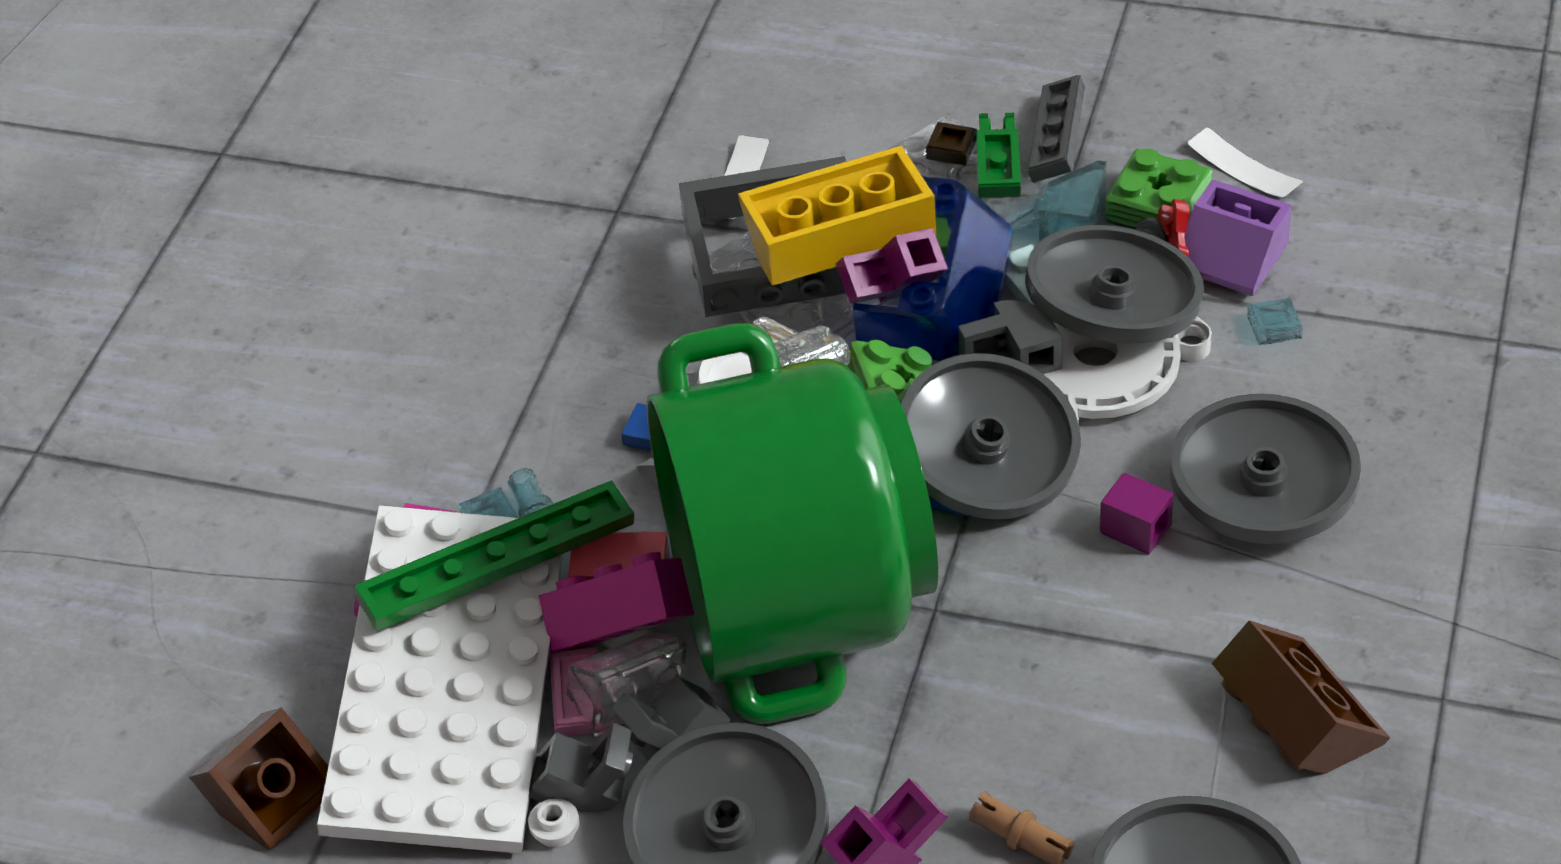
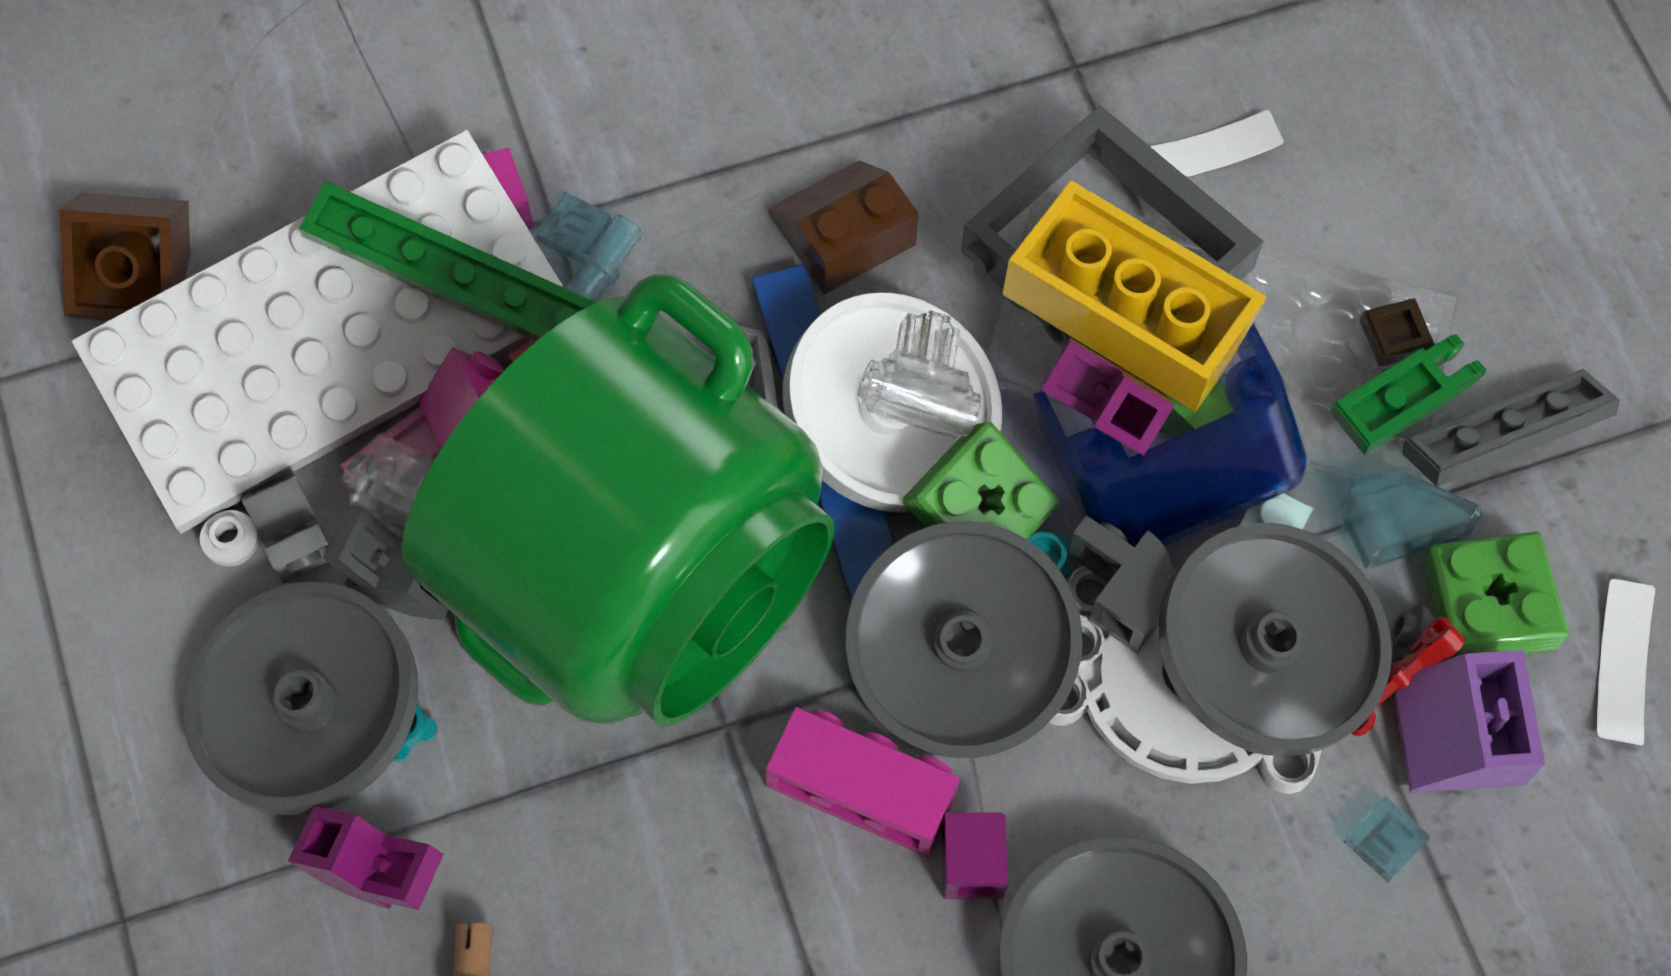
camera: 50 degrees right, 20 degrees up
none -> dark pink brick [766,707,960,858]
none -> reddish brown slope [768,160,919,294]

